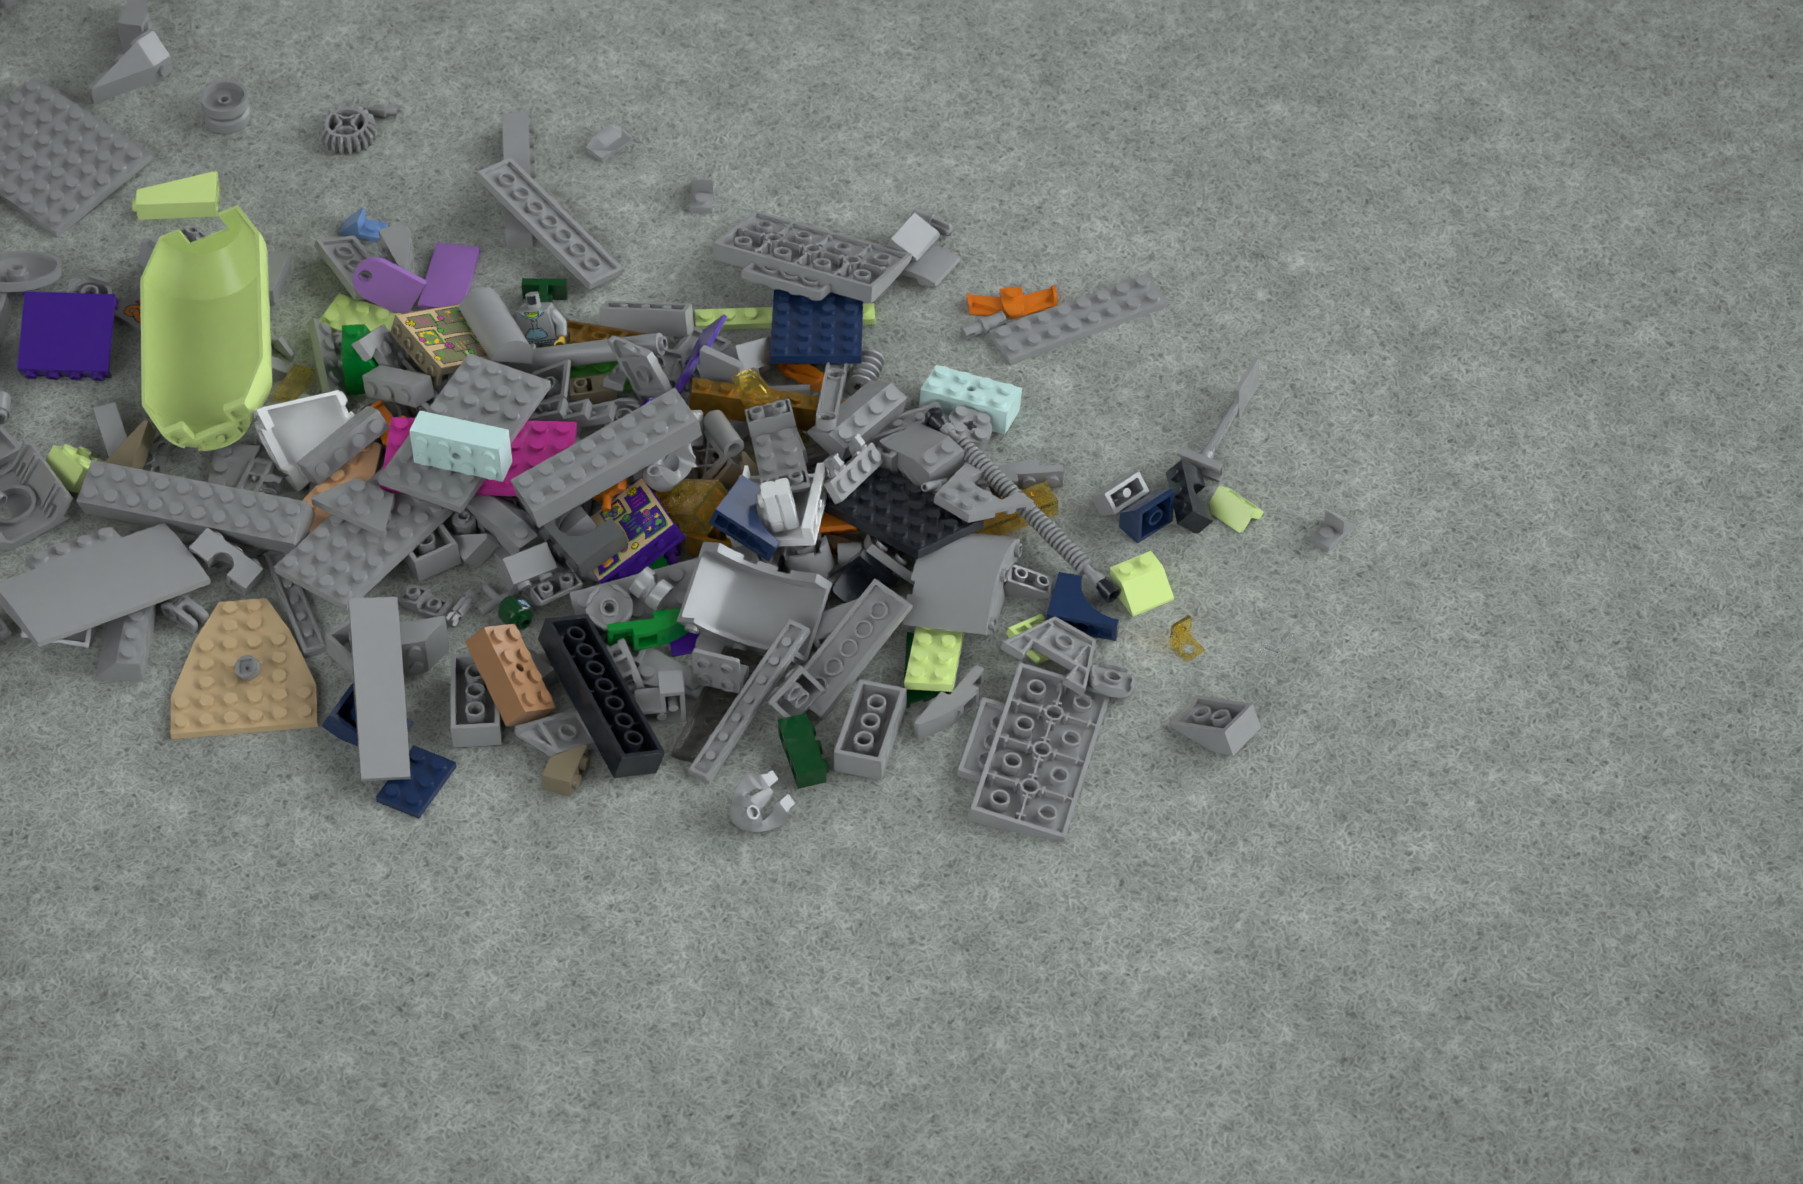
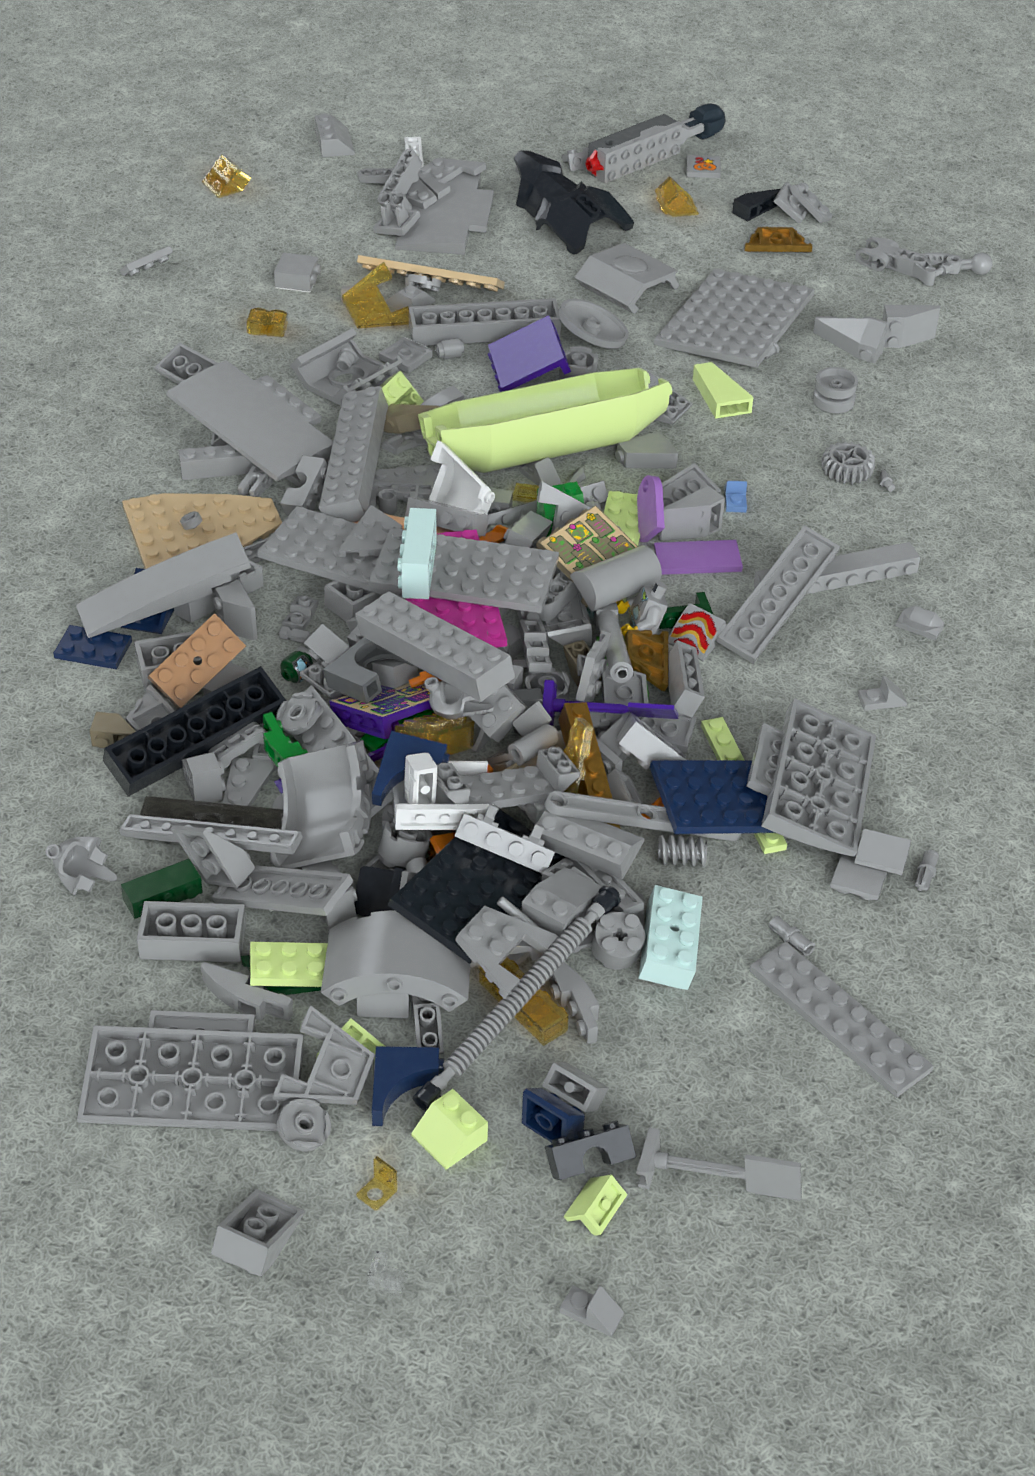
camera: 75 degrees right, 5 degrees down
light grey wheel [629,567,674,611] -> none
light grey bracket [692,648,749,693] -> none
light grey tile [700,345,744,385] -> none
orange plate [966,285,1058,319] -> none
none -> slope [668,603,727,661]

